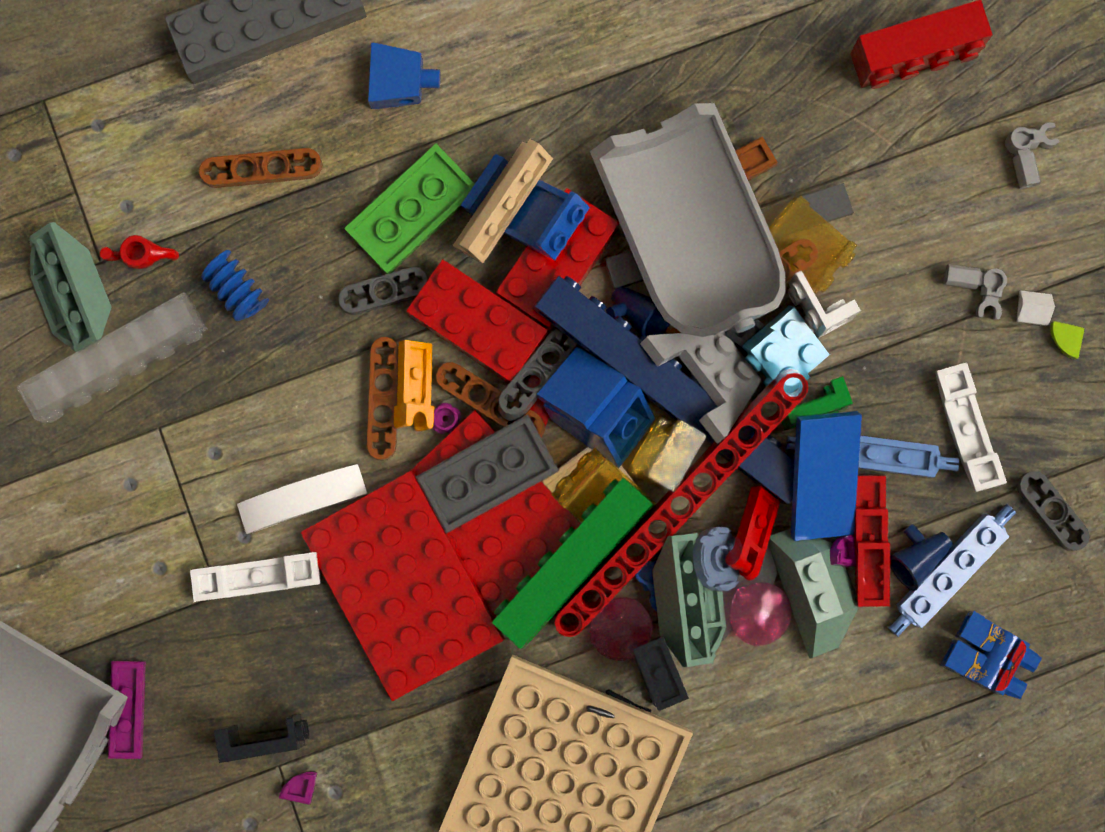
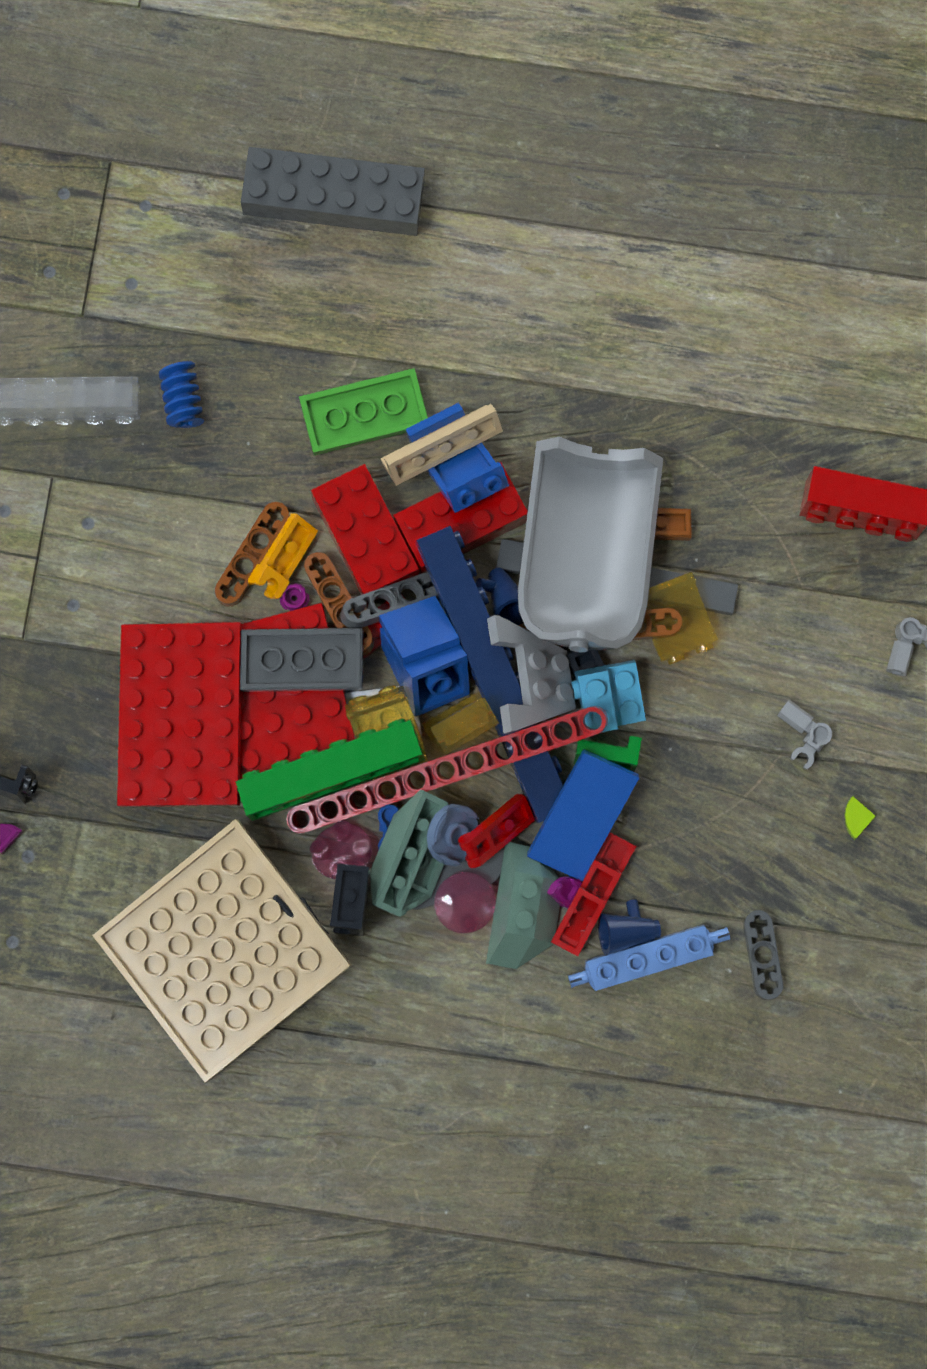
camera: 25 degrees right, 5 degrees down
sand green wedge [30,222,112,352] -> none
red piece [99,235,179,269] -> none
white slope [190,552,320,602] -> none
dark orange beam [199,148,323,188] -> none
white slope [237,464,368,534] -> none
dark grey beam [339,267,428,315] -> none
blue torso [368,43,441,109] -> none
medium blue plate [786,436,959,478] -> none
white bracket [787,270,861,338] -> none
white slope [936,362,1007,493] -> none
blue hips [940,611,1042,699] -> none
white slope [1016,291,1055,326] -> none

